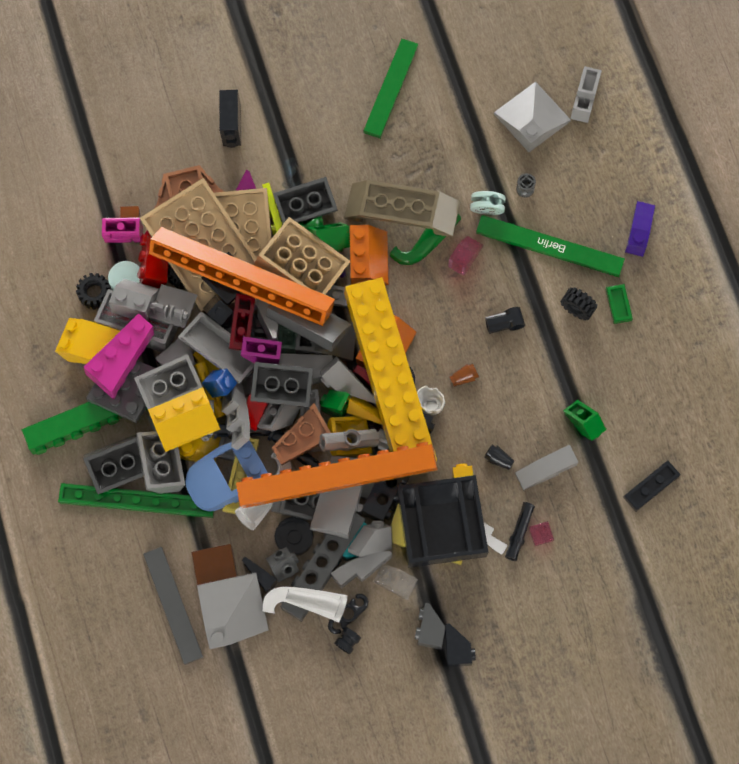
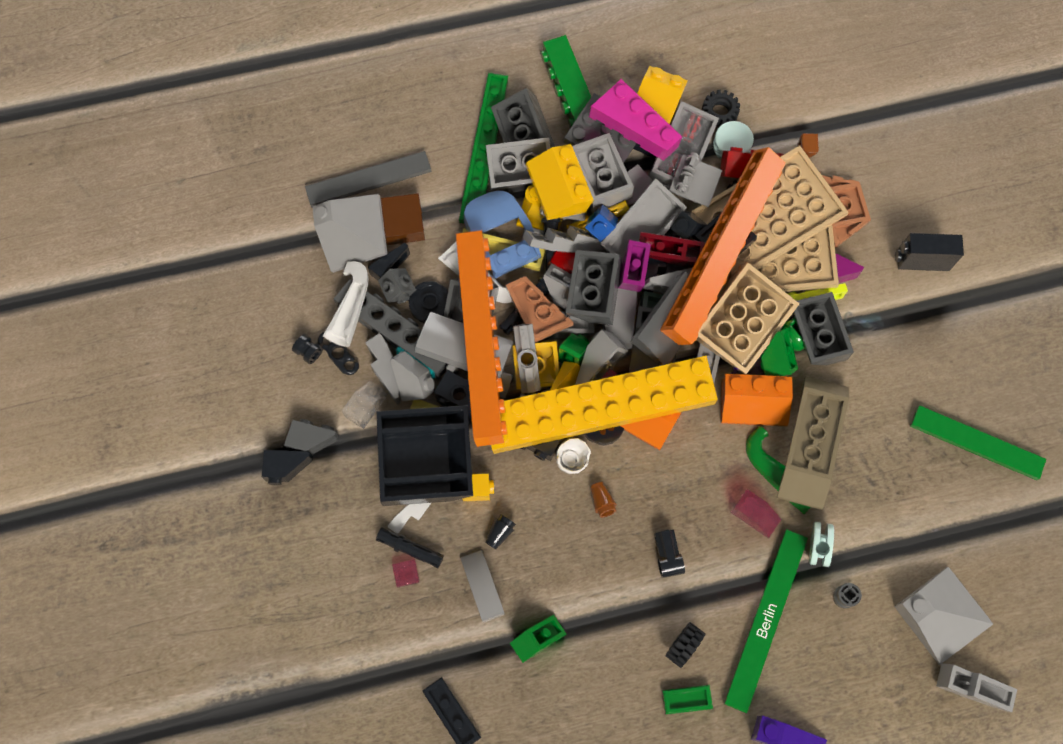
camera: 90 degrees right, 0 degrees up
dark pink brick [102,218,143,243] -> none
light grey slope [109,279,159,321] -> none

